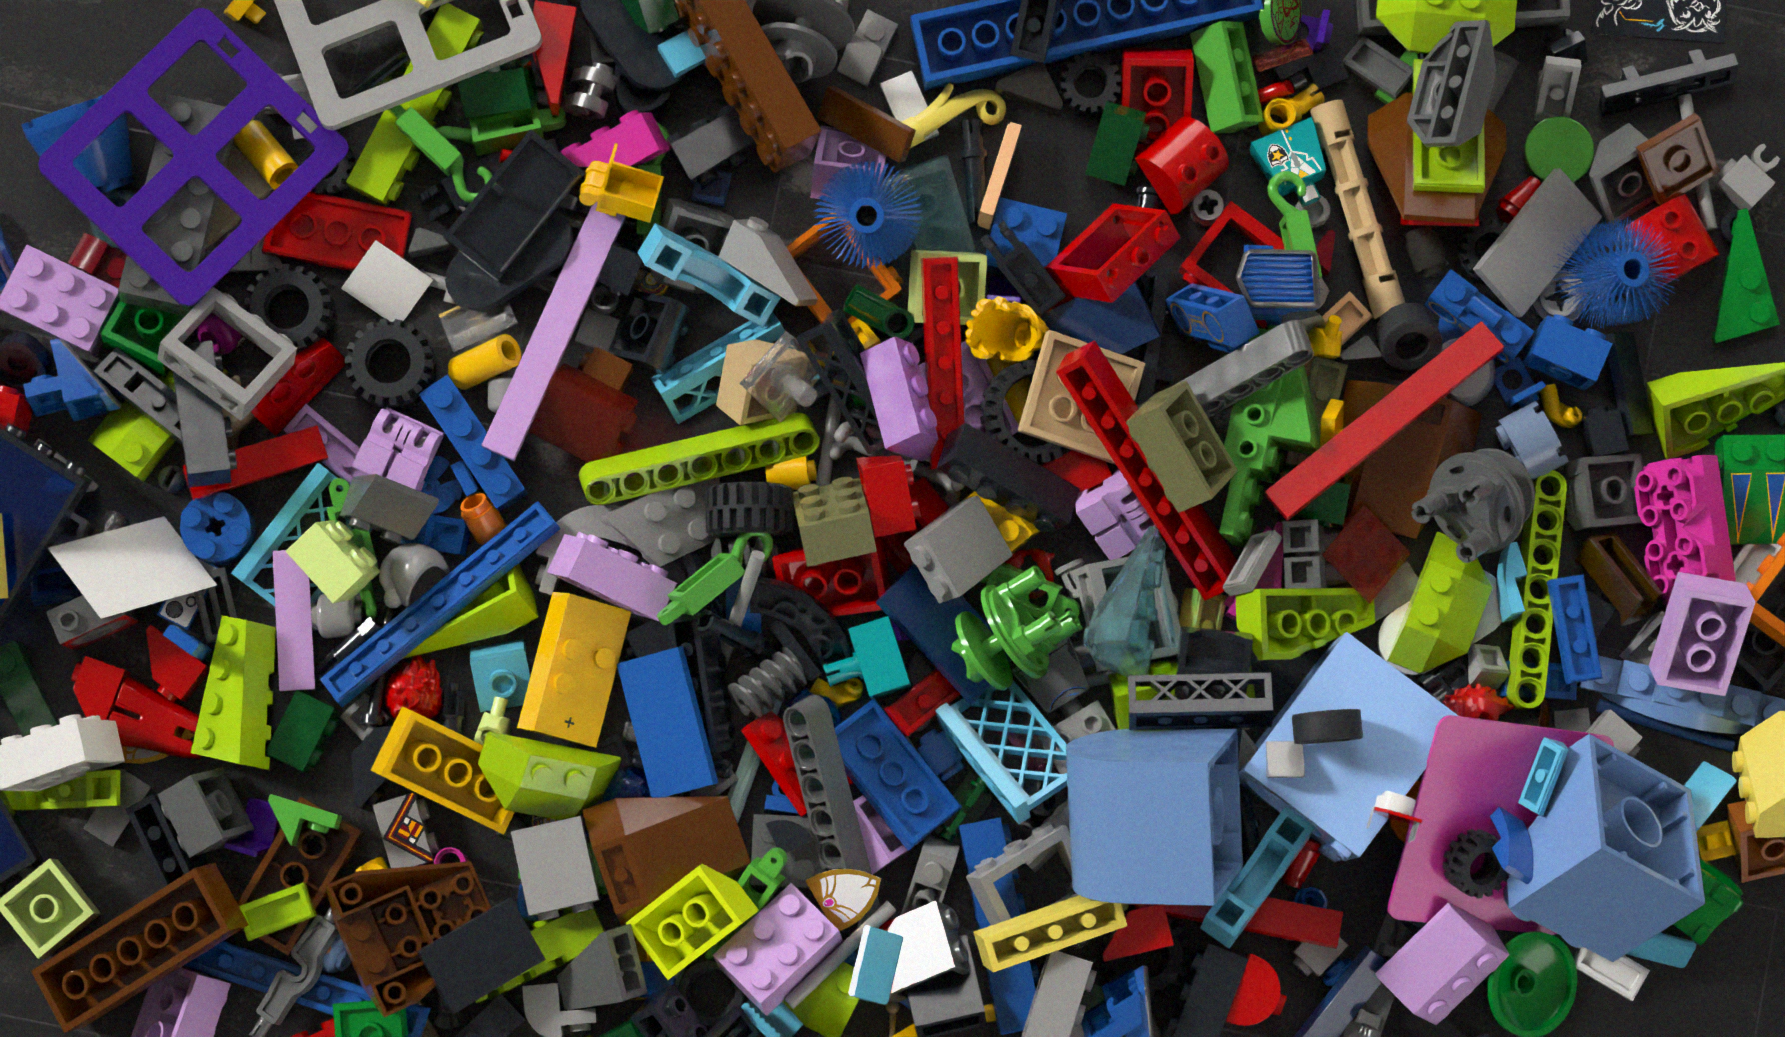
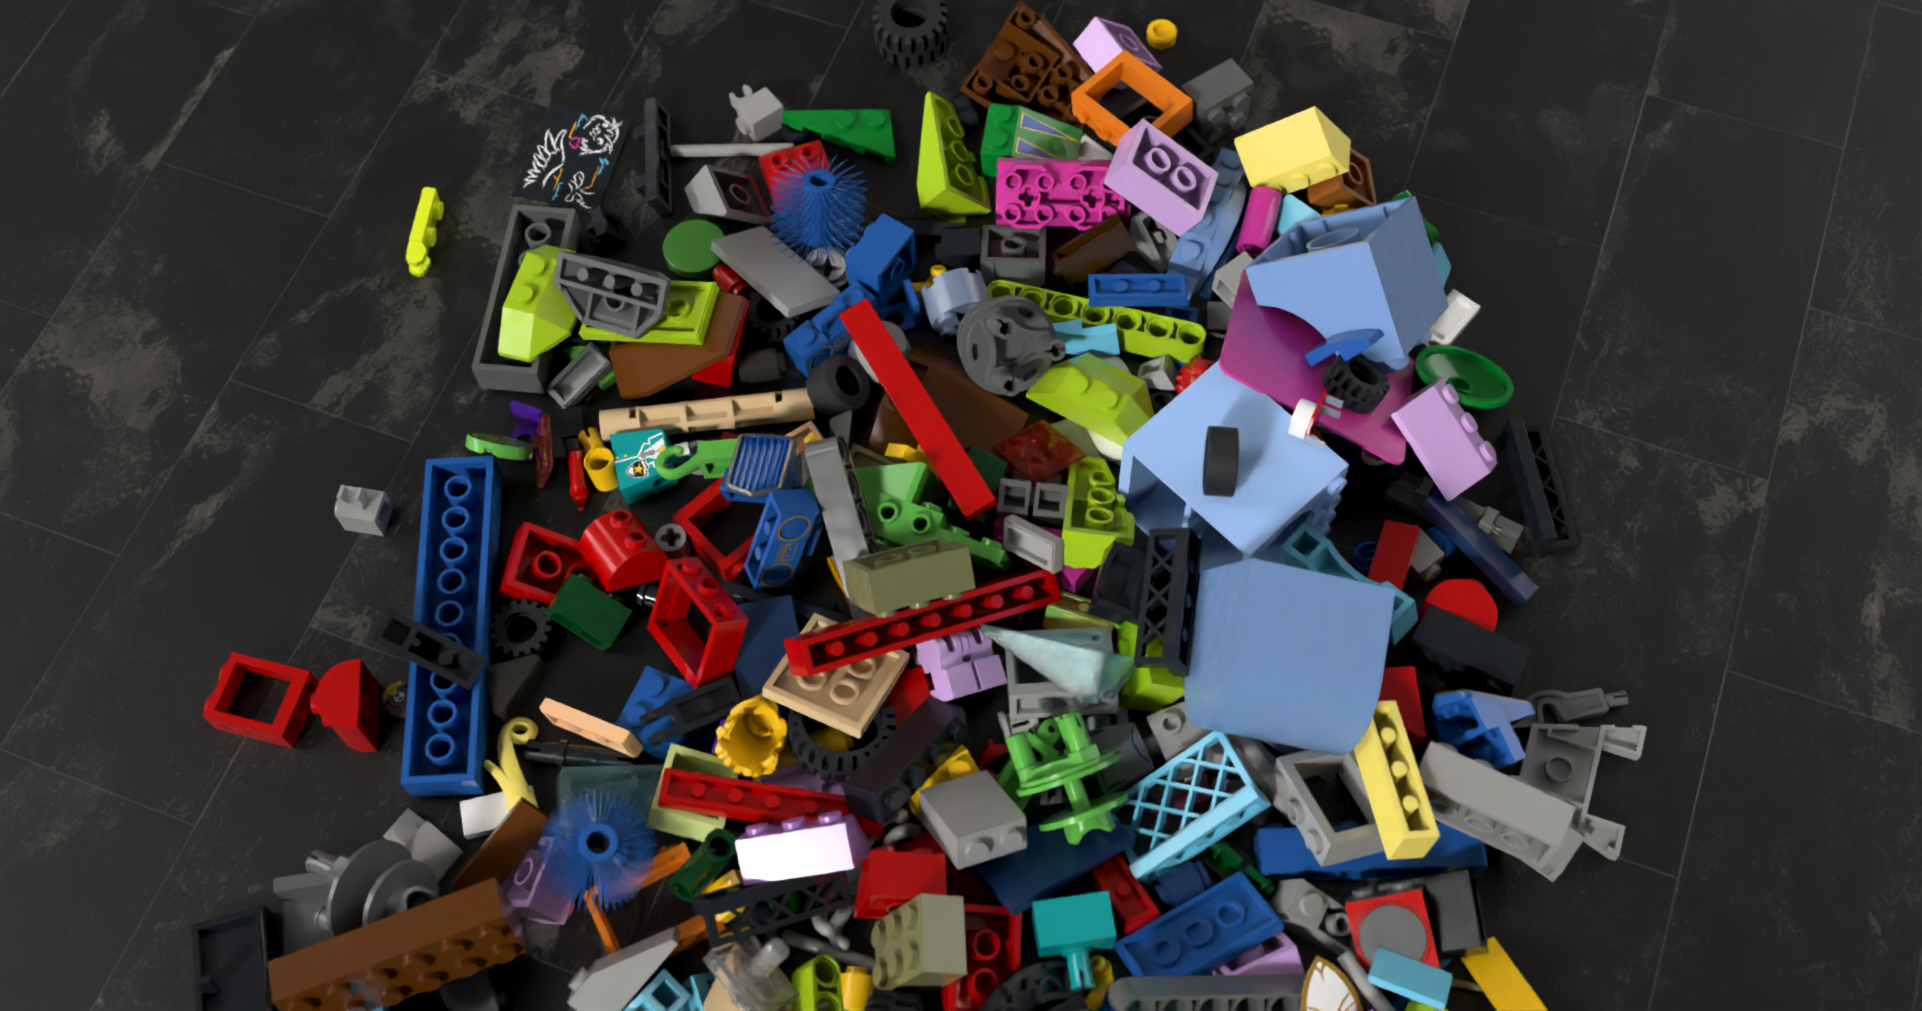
camera: 75 degrees left, 20 degrees down
bright green brick [1190,21,1264,133] -> none
light grey slope [1266,741,1305,778] -> none
medium azure slope [1518,737,1569,816] -> none
light grey slope [1534,56,1581,122] -> none
reddish brown tile [1635,113,1720,206] -> none
none -> dark pink pin [1236,186,1282,258]

